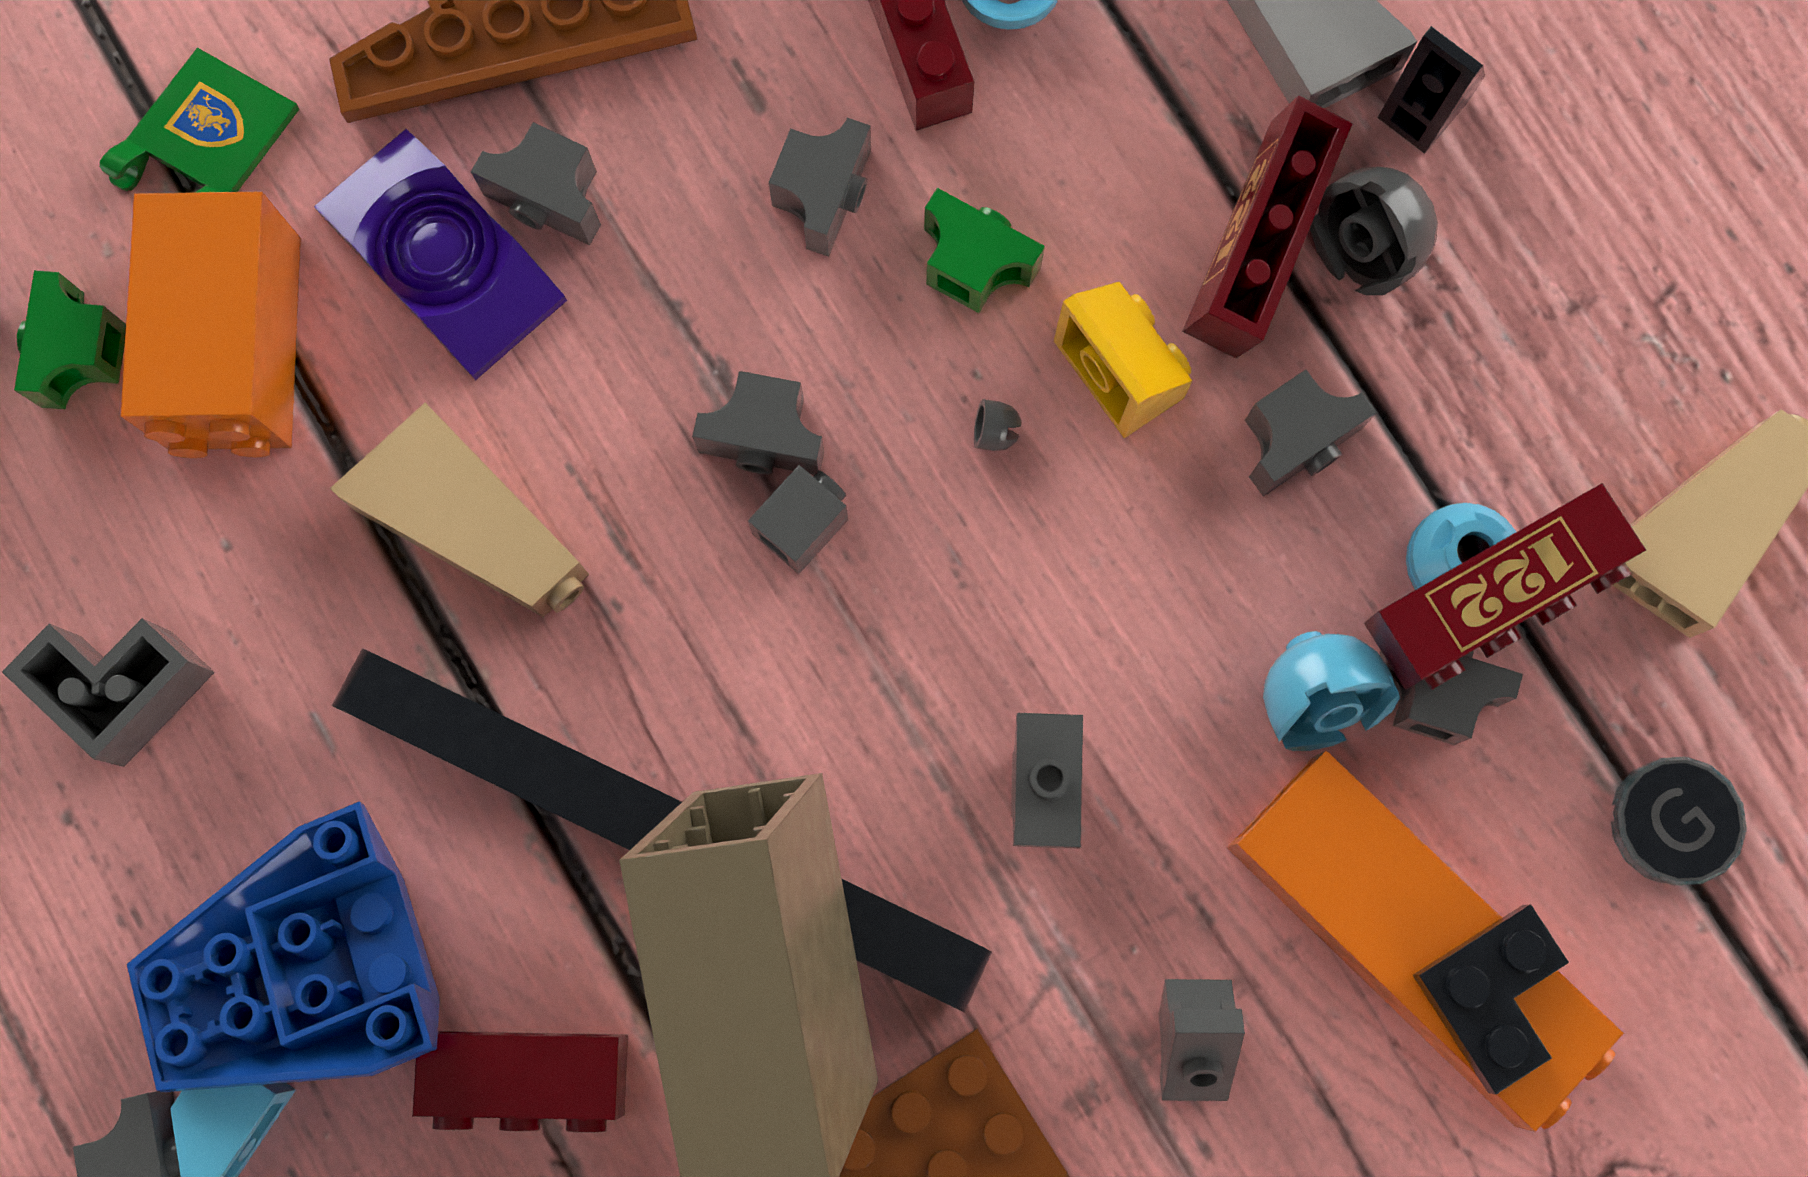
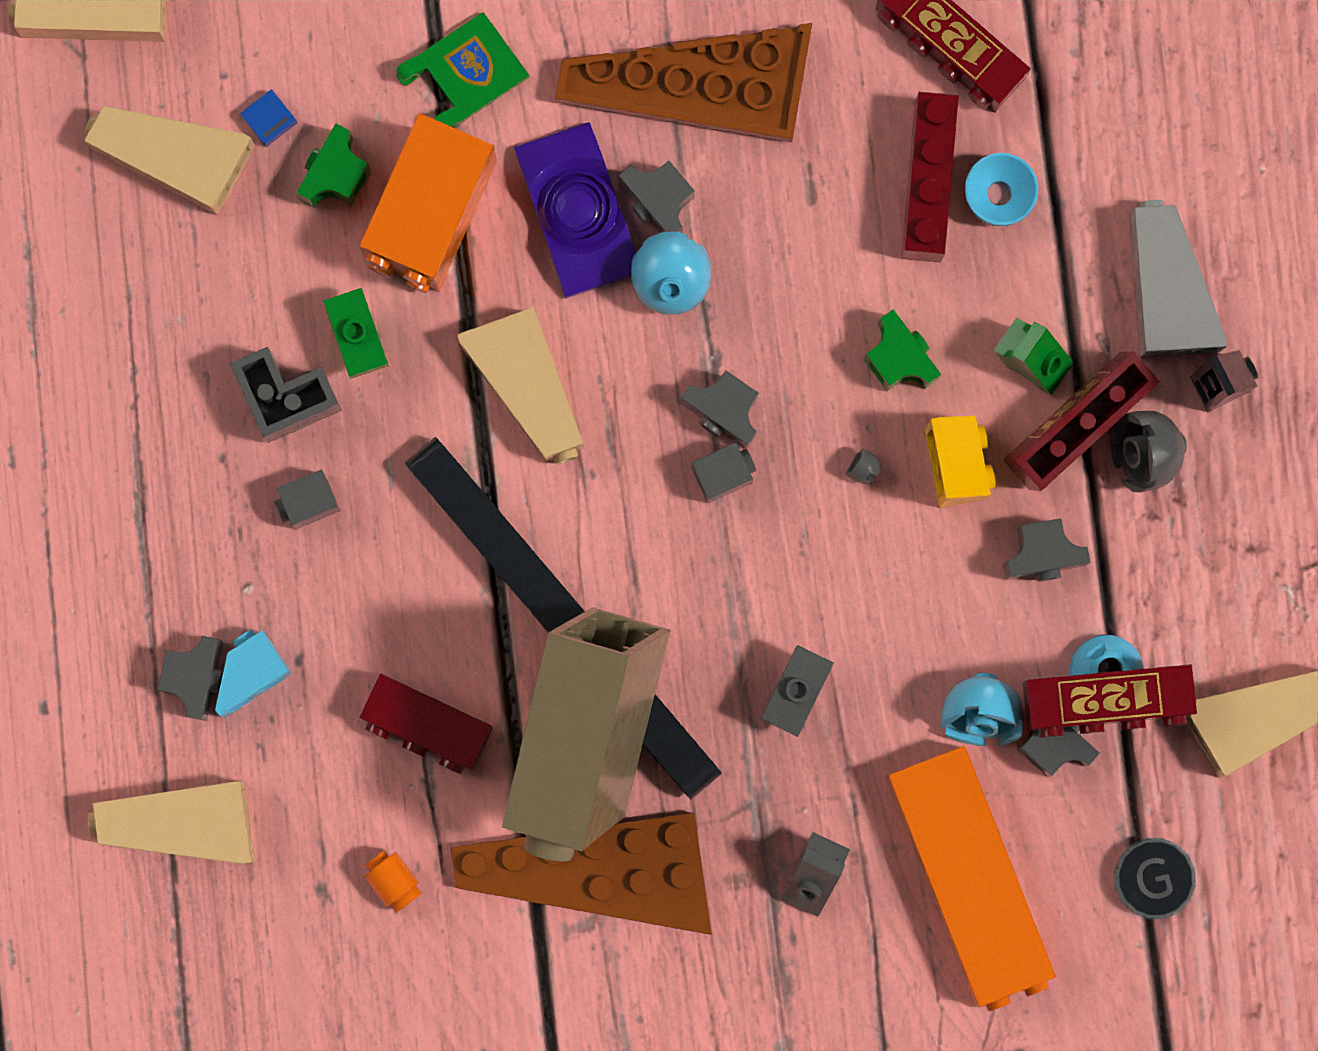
camera: 20 degrees right, 5 degrees up
blue wedge [127,801,440,1092] -> none
dark grey brick [768,117,871,257] -> none
black plate [1413,904,1569,1095] -> none
none -> dark grey brick [274,469,340,530]
none -> green brick [323,287,389,379]
none -> medium azure cylinder [631,232,711,315]
none -> green brick [994,318,1074,396]

